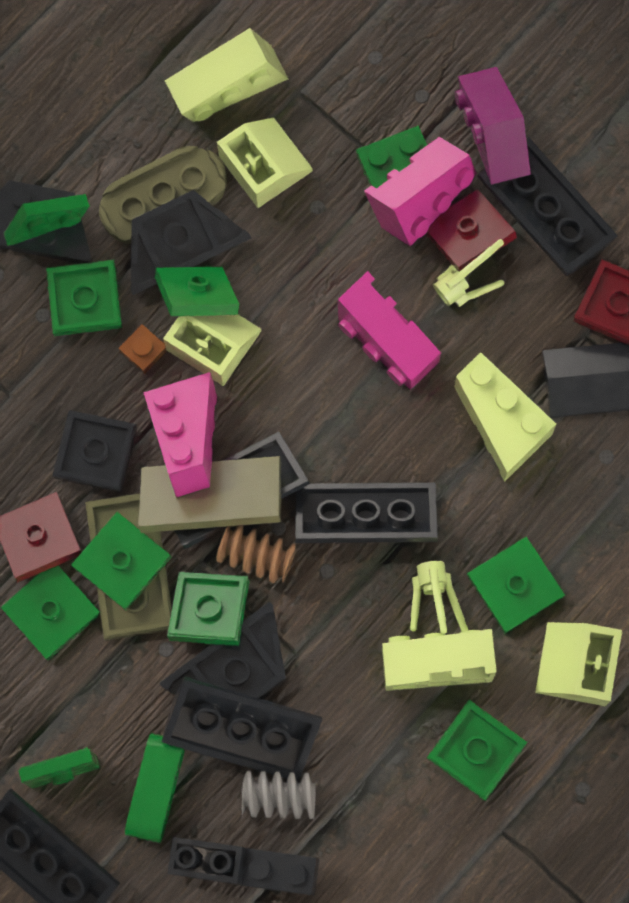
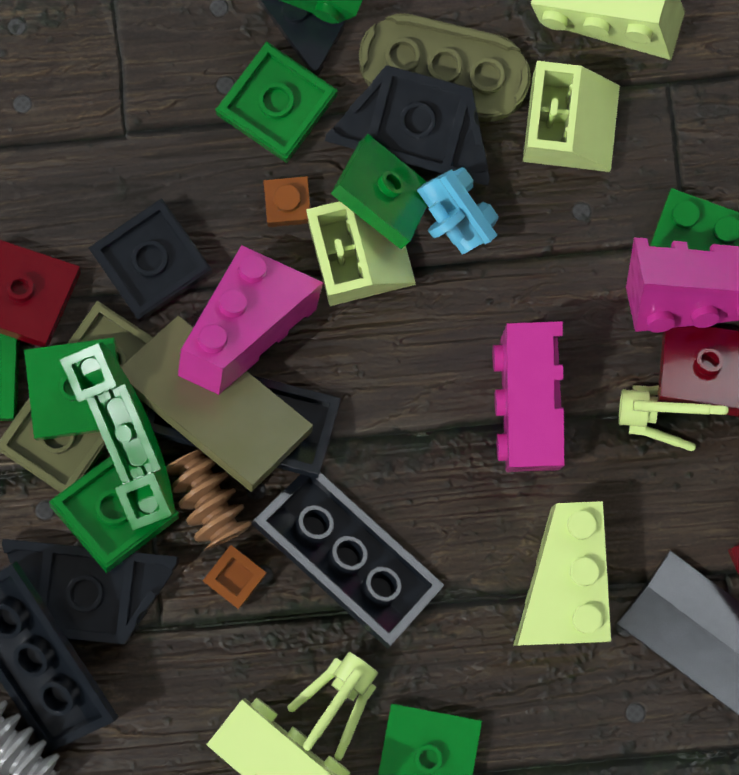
camera: 40 degrees right, 5 degrees up
none -> slope [60,342,175,530]
none -> dark orange plate [203,545,268,610]
none -> medium azure hips [417,167,499,255]

